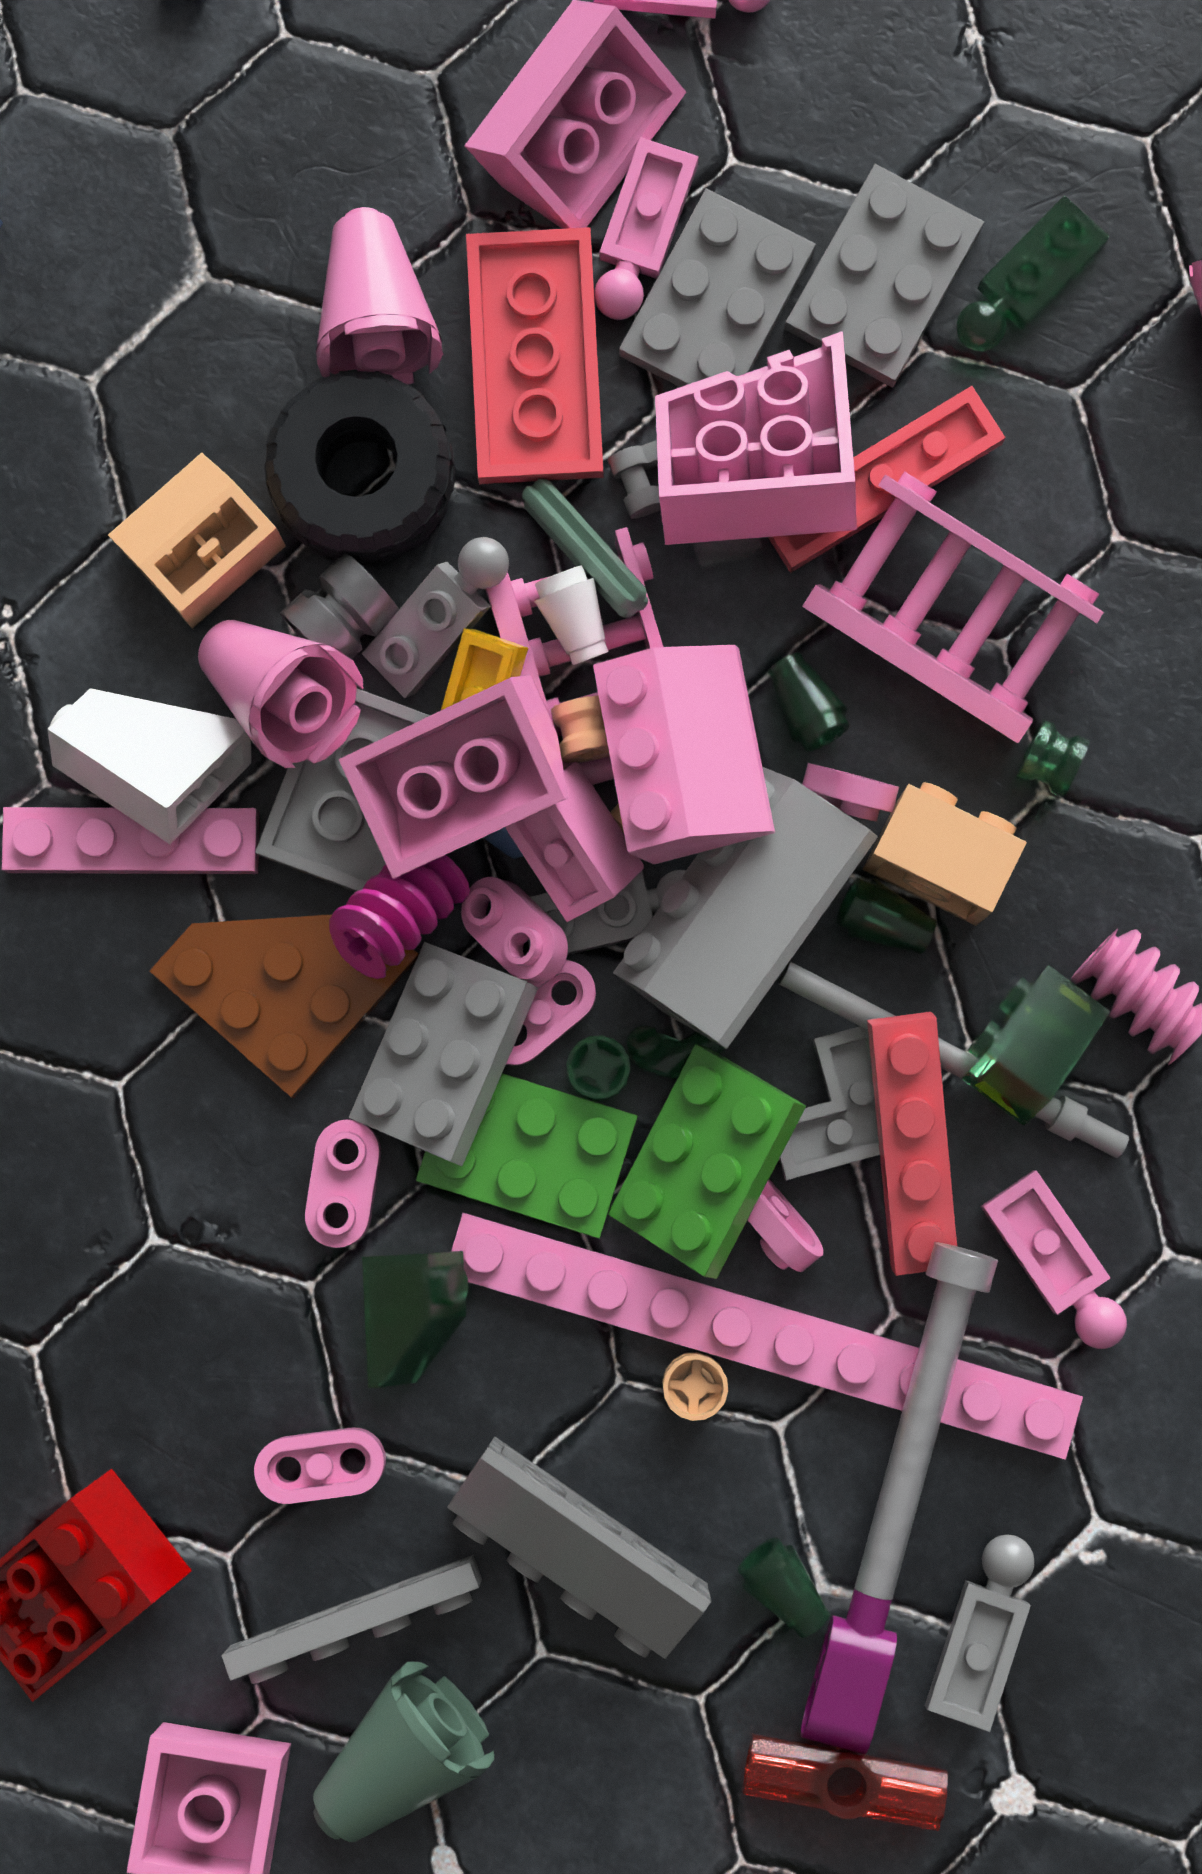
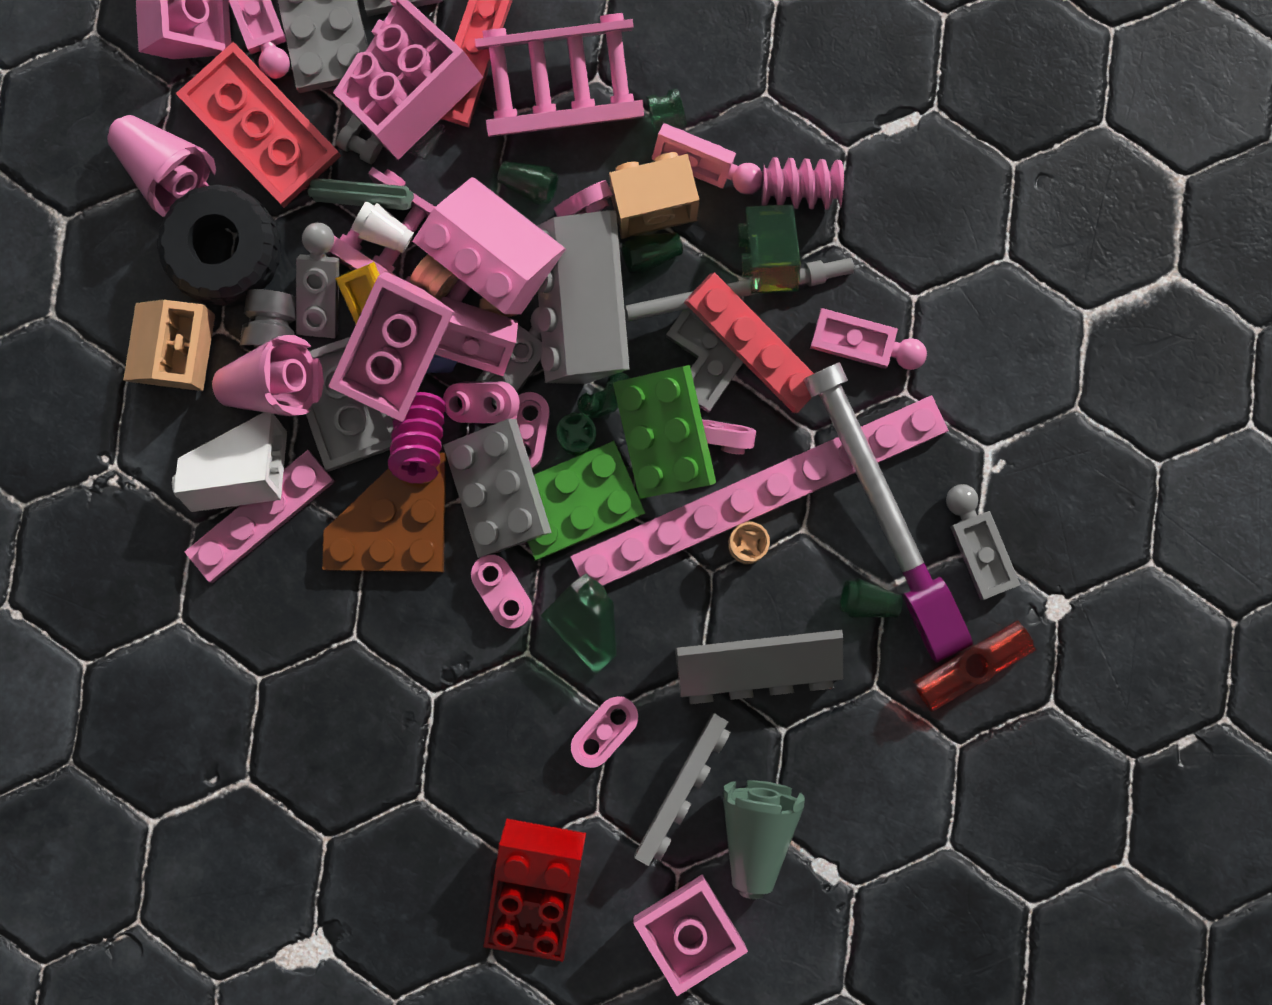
camera: 45 degrees left, 0 degrees up
none -> bright pink plate [652,123,763,194]

